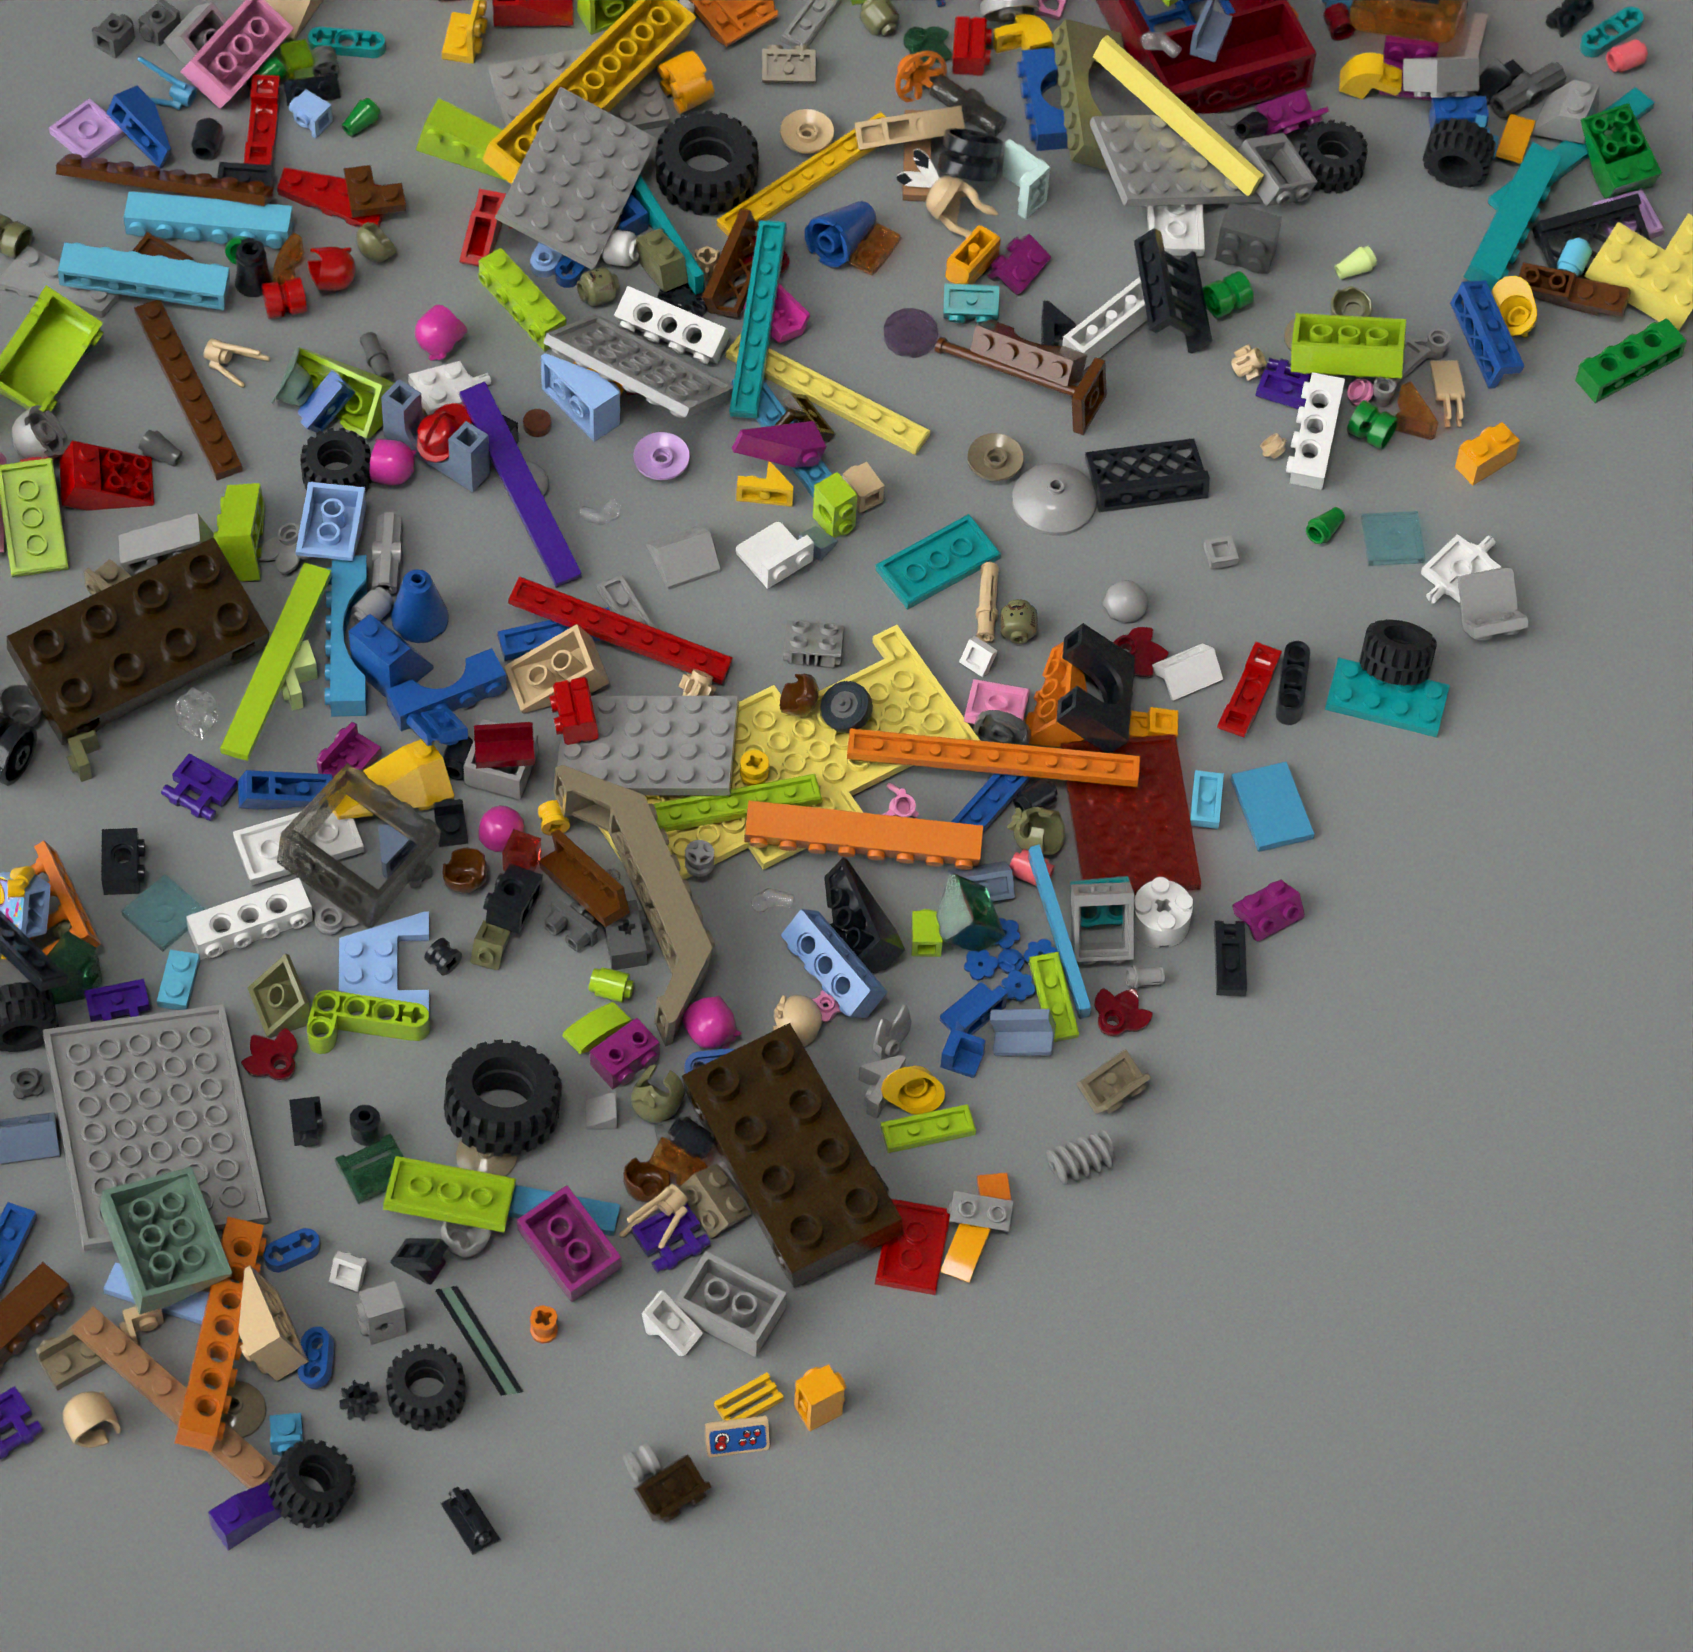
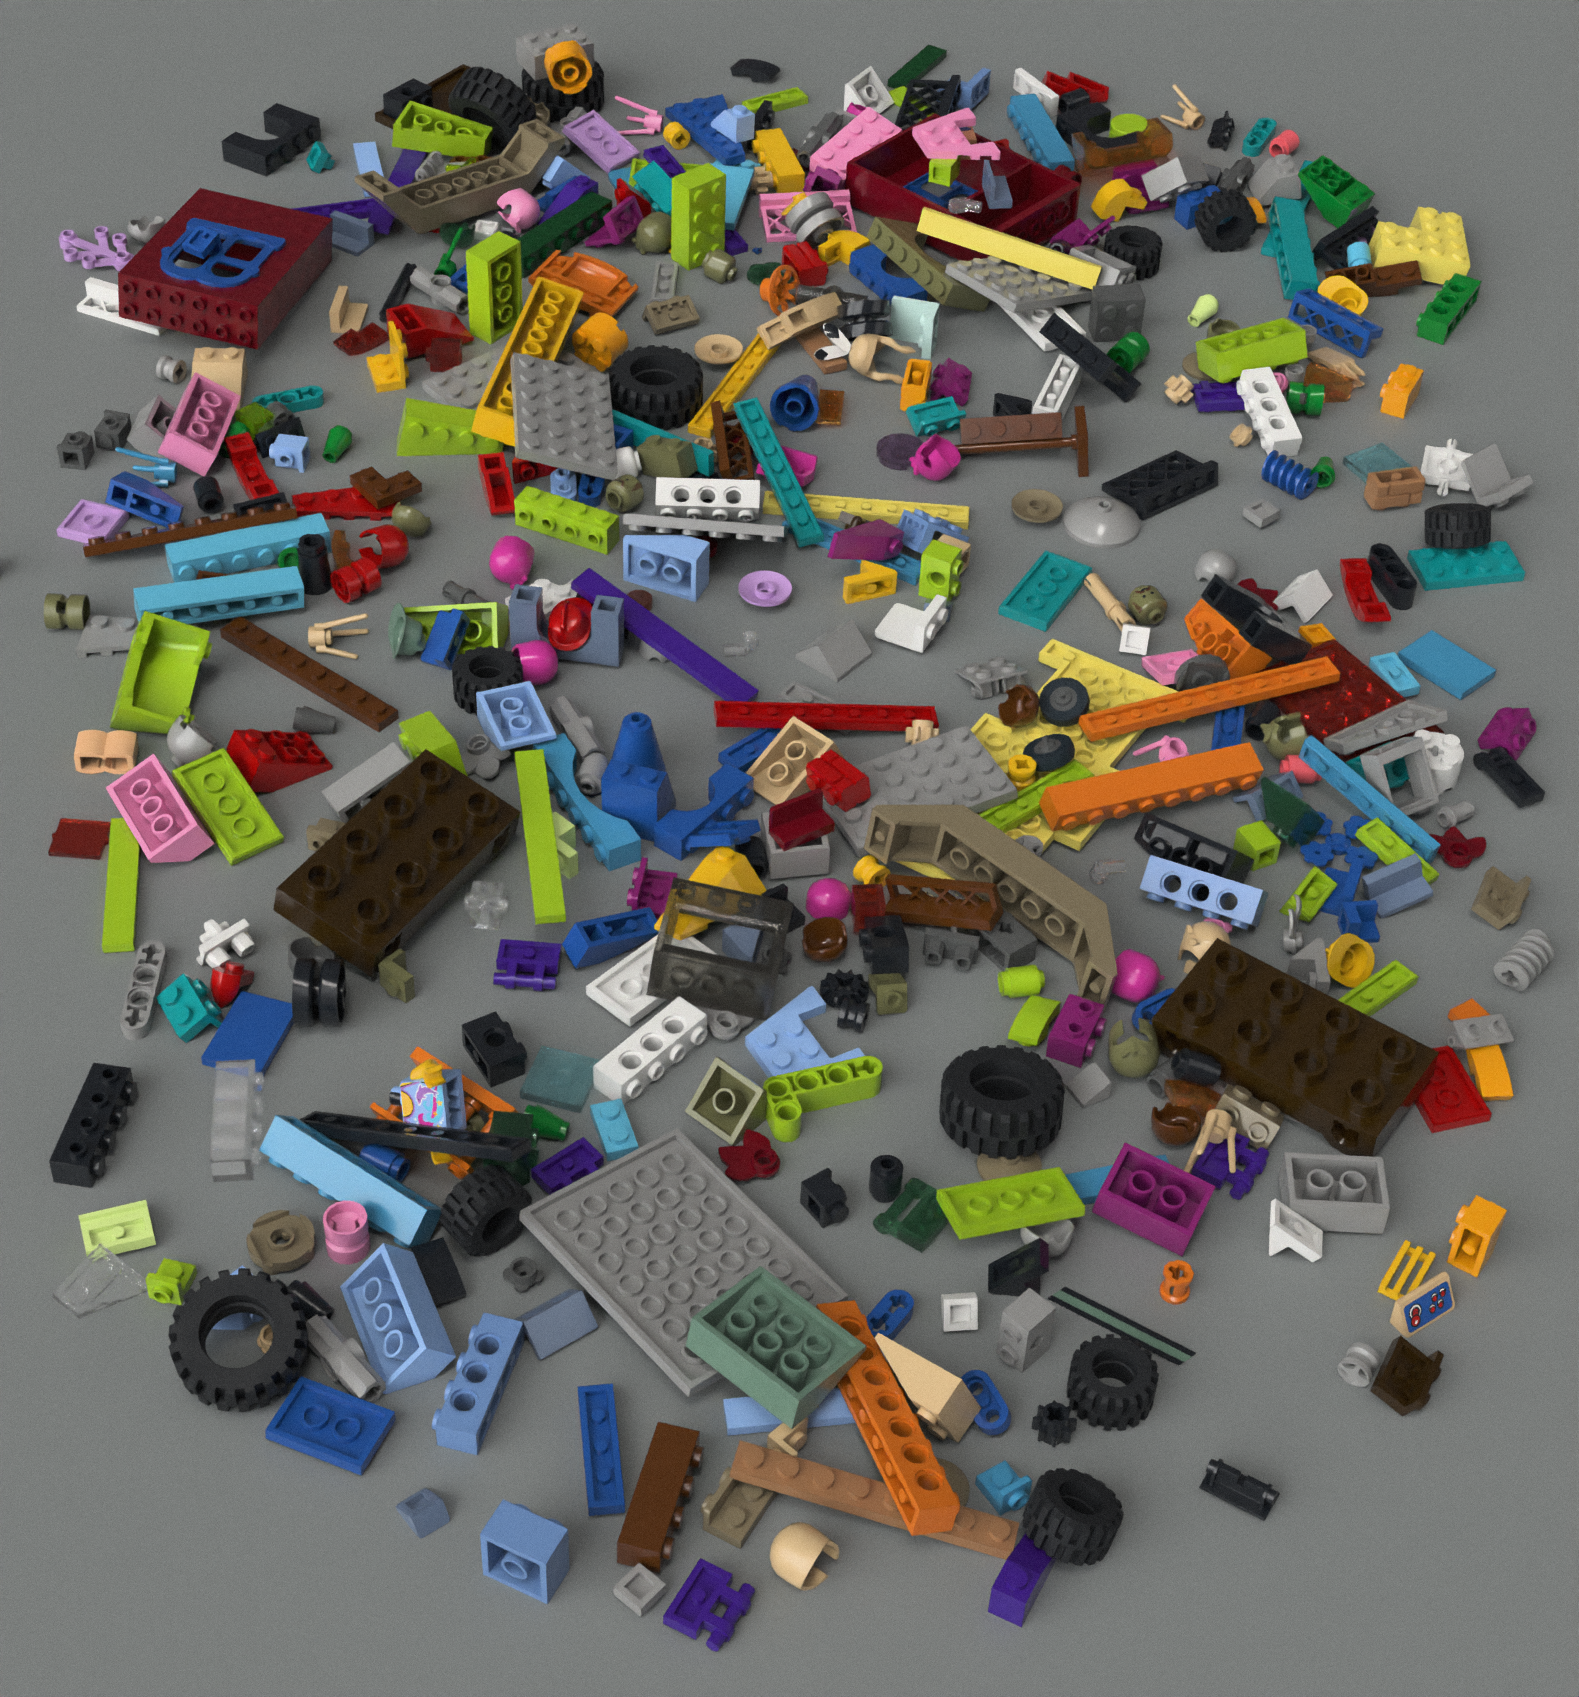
camera: 25 degrees left, 15 degrees down
none -> clear red brick [425,338,463,372]
none -> green cone [519,1104,570,1141]
none -> black gear [820,968,869,1009]
none -> medium blue bracket [897,508,969,554]
none -> dark pink helmet [909,434,961,481]
none -> black wheel [1023,734,1075,772]
none -> blue piece [1261,450,1319,500]
none -> lime slope [1279,866,1338,922]
none -> light grey wing [1324,700,1448,755]
none -> medium nougat brick [1364,466,1425,510]

